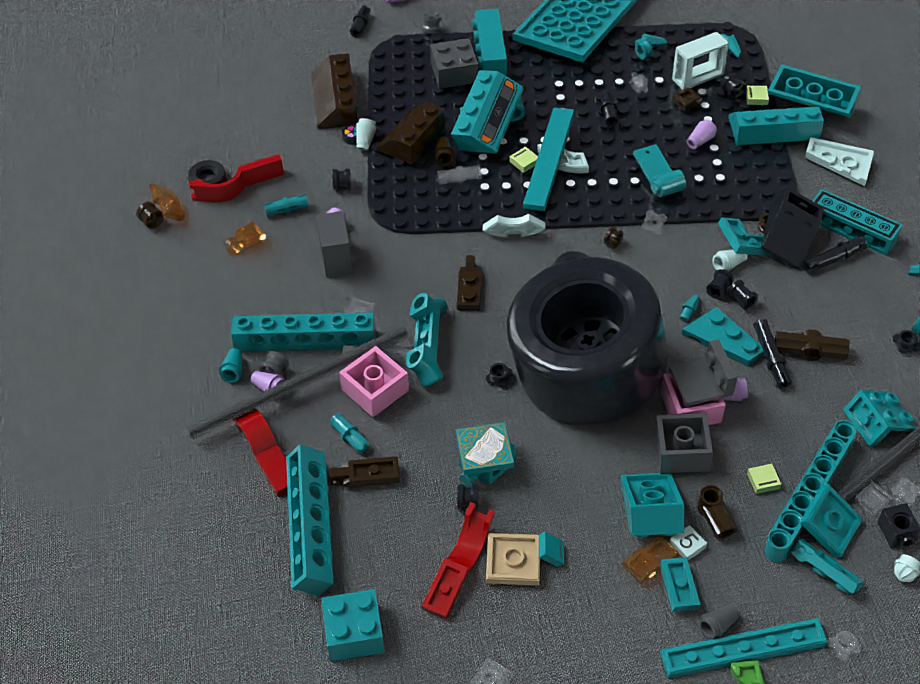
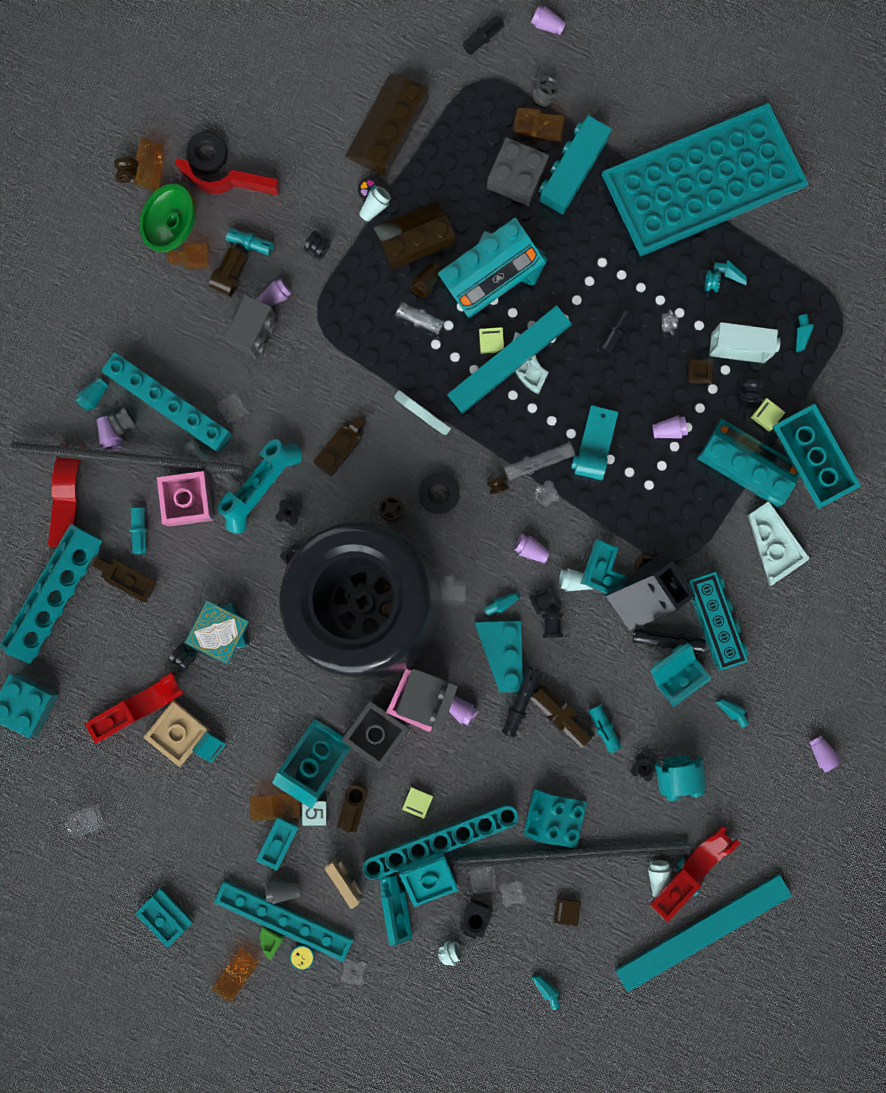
camera: 40 degrees right, 35 degrees up
none -> green dish [139,184,196,253]
none -> dark brown piece [208,247,248,297]
none -> black plate [276,499,302,525]
none -> light yellow tile [290,944,315,970]
none -> tan plate [324,858,362,909]
none -> clear pin [504,442,575,481]
none -> clear orange slope [513,108,565,142]
none -> lavender cone [514,534,550,563]
none -> teal pin [588,704,623,754]
none -> teal bracket [650,643,711,707]

